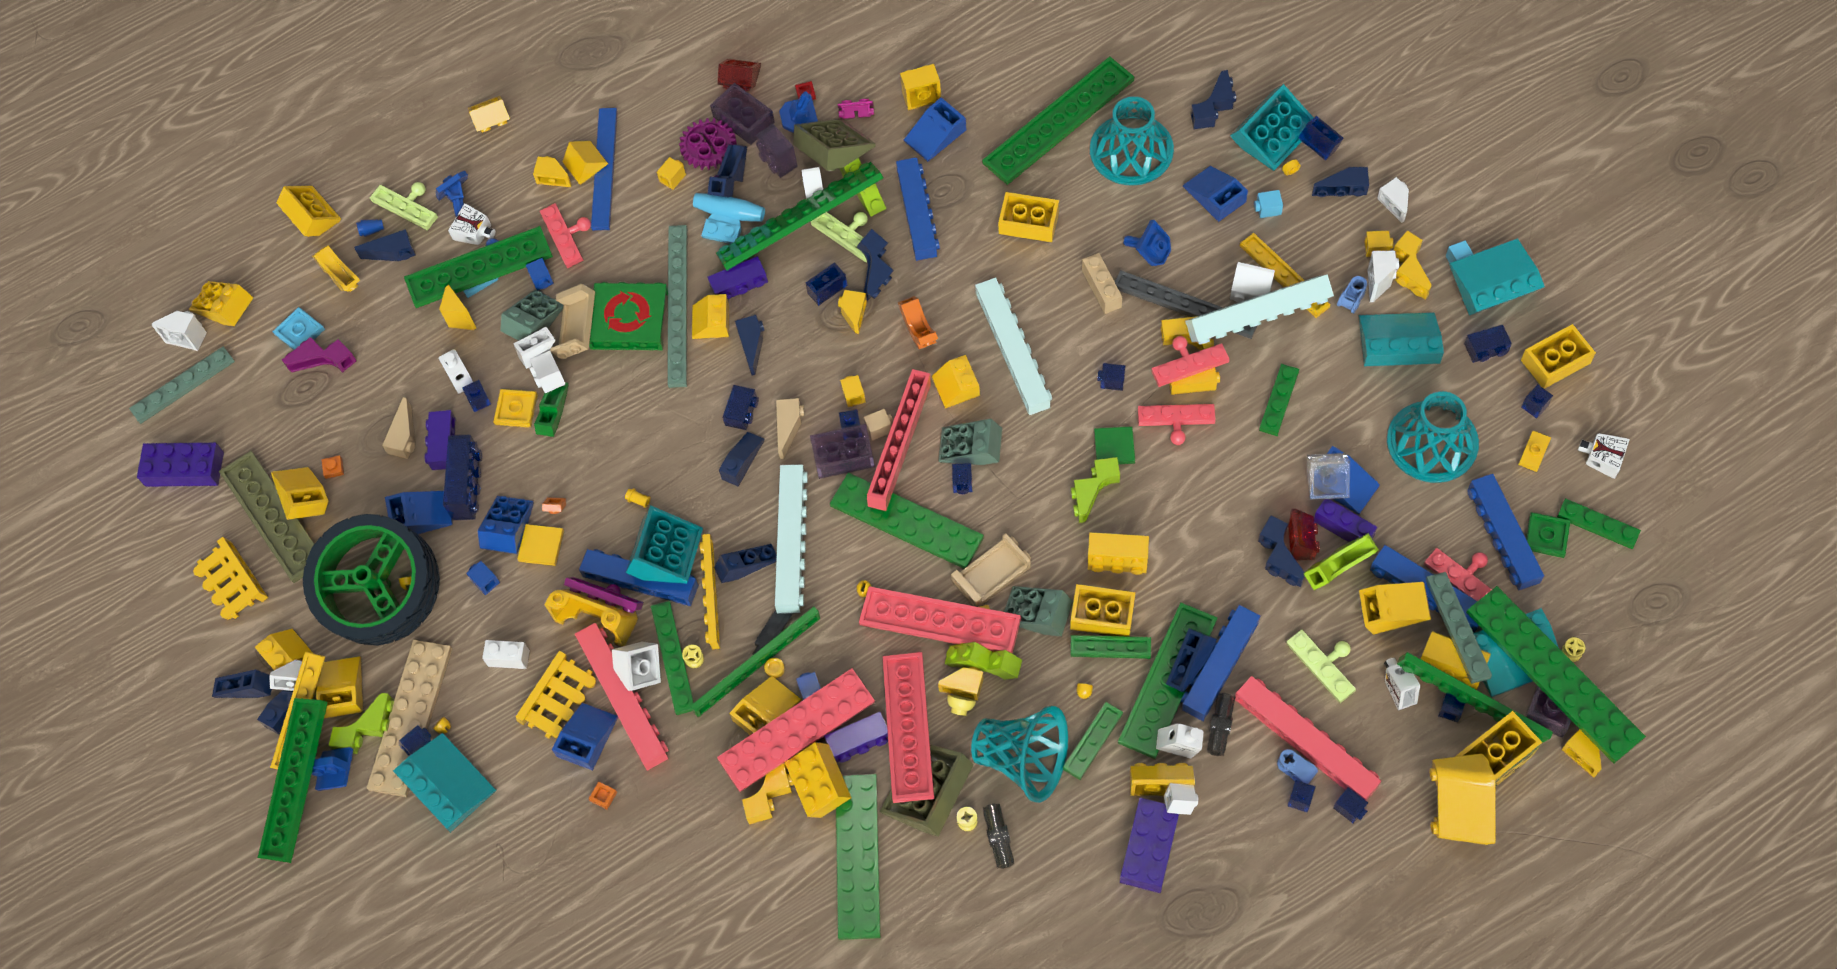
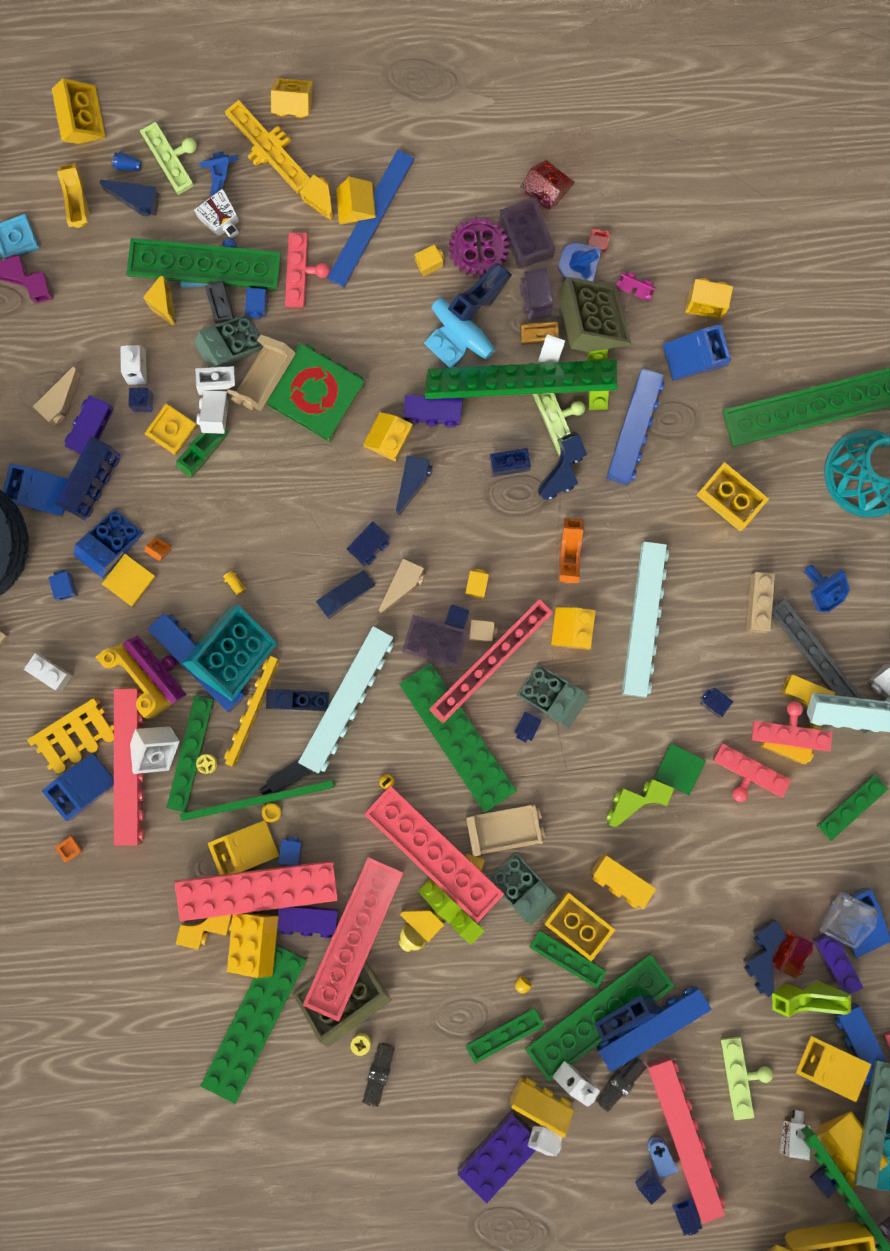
camera: 25 degrees right, 20 degrees up
sand green plate [668,225,688,388] -> none
yellow slope [838,290,867,334] -> none
teal piece [971,706,1068,803] -> none
none -> black plate [205,281,235,323]
none -> yellow hinge [225,100,310,195]
none -> pearl gold plate [520,322,559,345]

